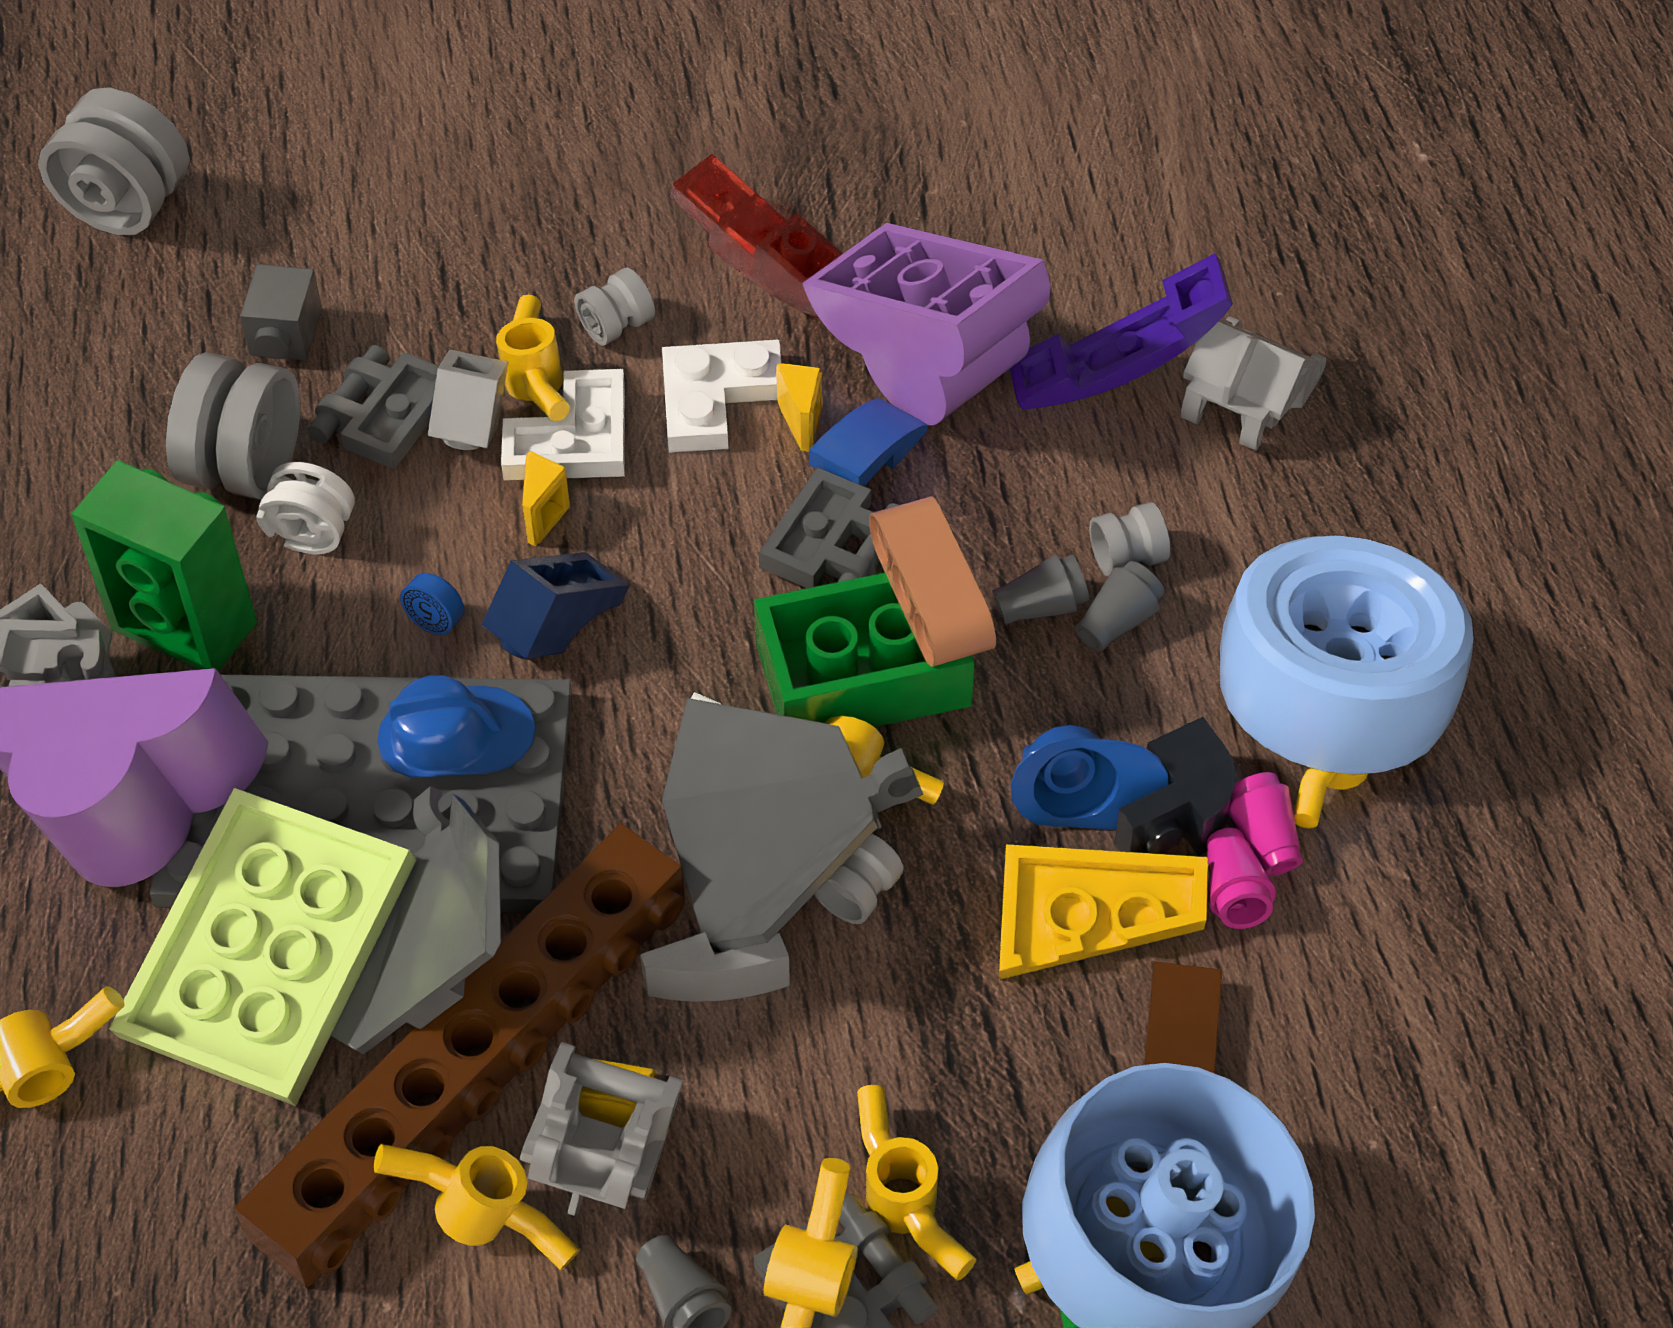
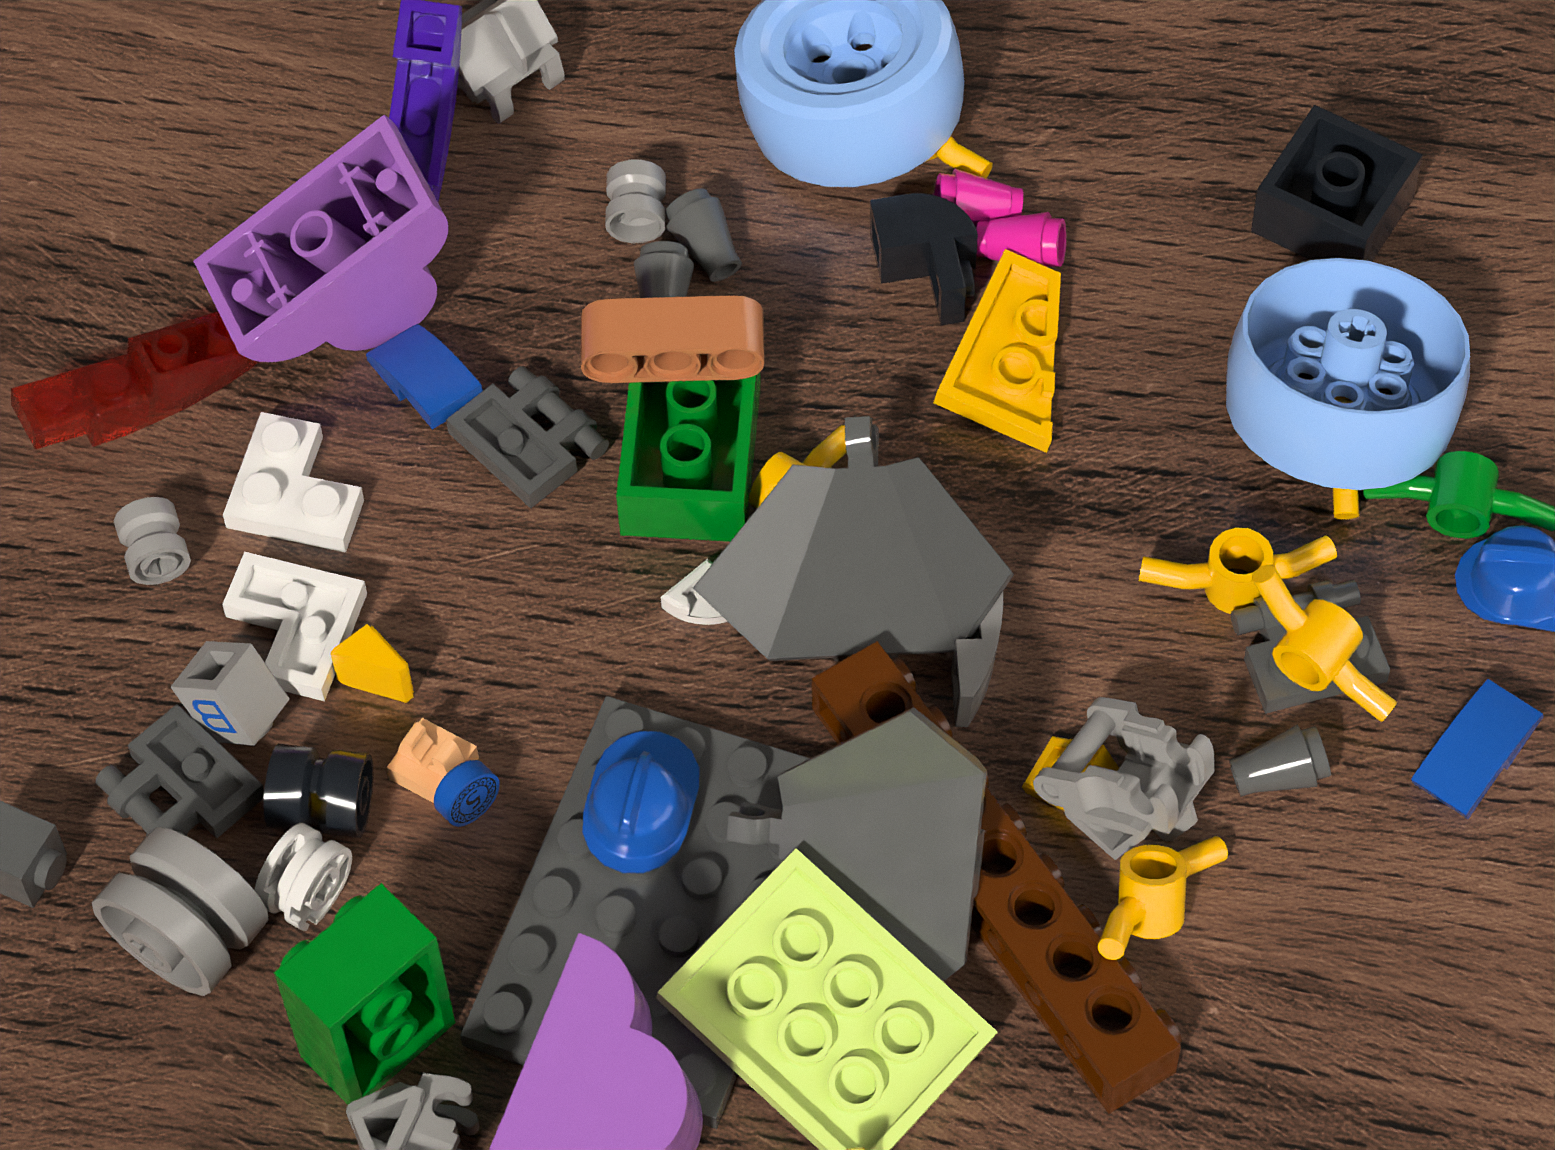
camera: 70 degrees left, 5 degrees up
dark blue arch [482,552,630,660] -> none
yellow piece [496,294,570,422] -> none
yellow slope [776,363,822,452] -> none
blue piece [1010,725,1168,830] -> none
reddish brown tile [1144,961,1222,1074] -> none
none -> black wheel [264,743,374,838]
none -> light nougat tile [386,718,479,803]
none -> black brick [1251,105,1423,262]

